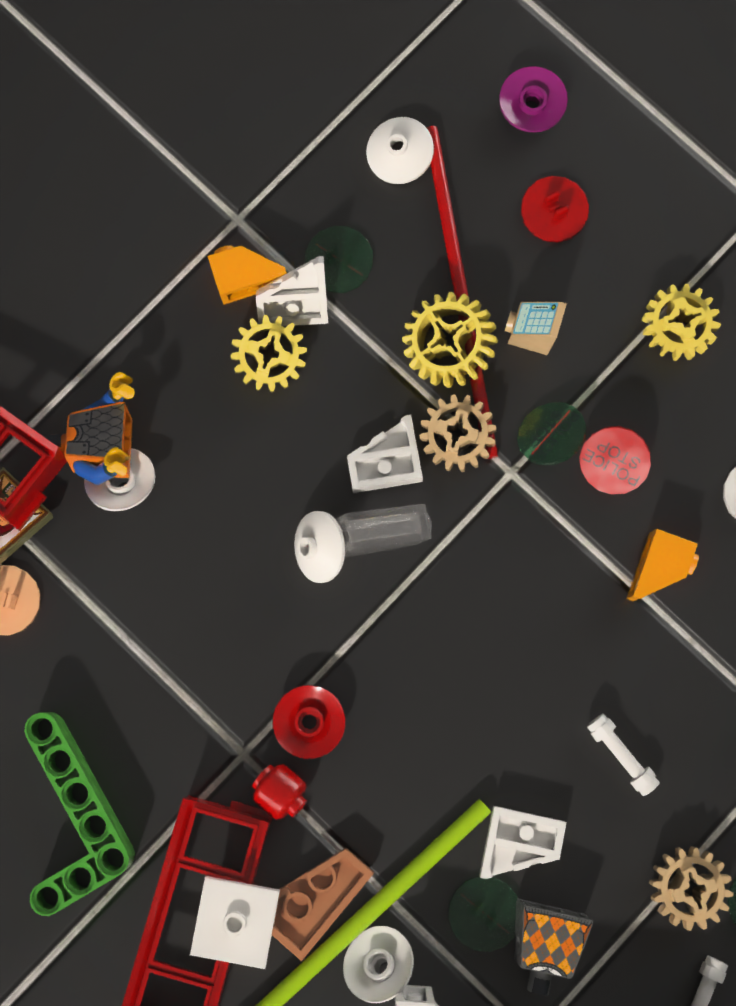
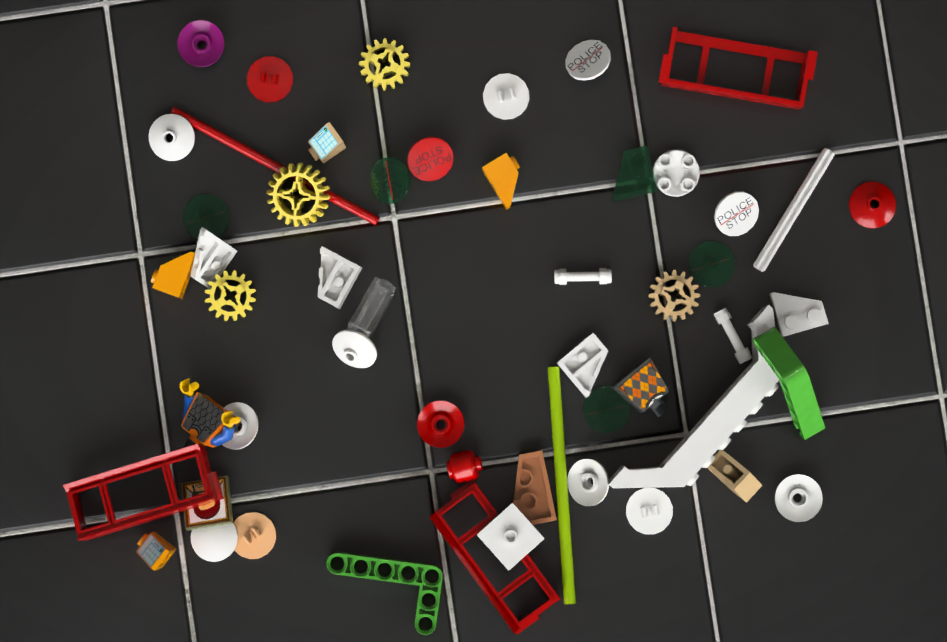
camera: 45 degrees left, 5 degrees up
tan gear [419,394,497,472] -> none

